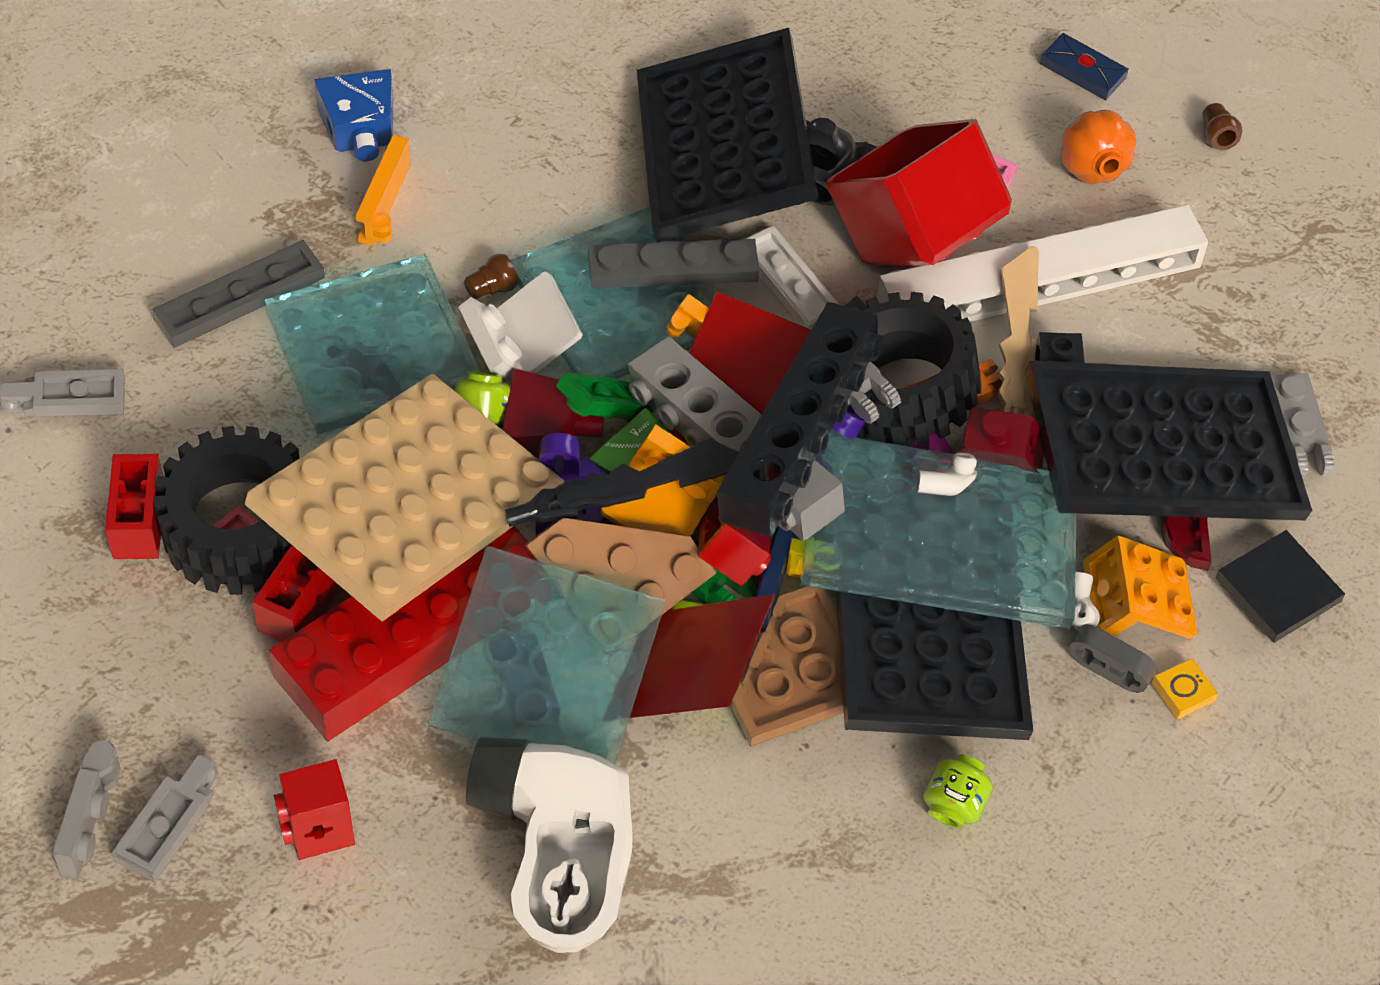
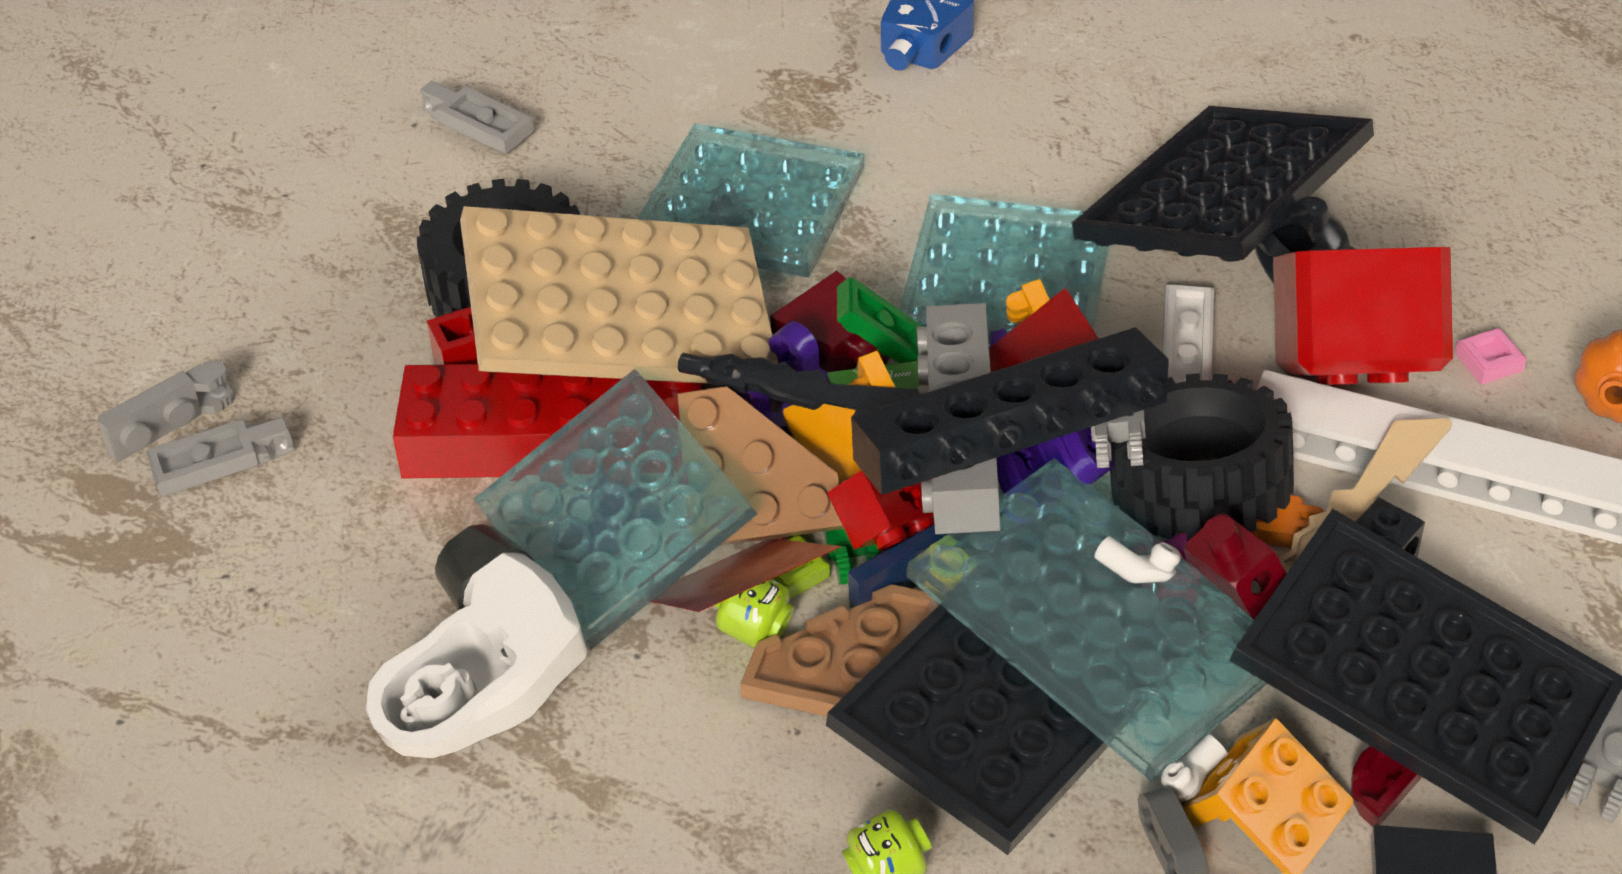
camera: 45 degrees right, 10 degrees down
red brick [105,453,164,559] -> none
dark grey plate [152,240,325,348] -> none
red brick [273,759,355,860] -> none
light orange hinge [356,134,411,246] -> none
lime head [455,371,510,428] -> none
white bracket [458,271,582,383] -> none
reddish brown piece [464,253,519,299] -> none
dark grey plate [588,238,759,288] -> none

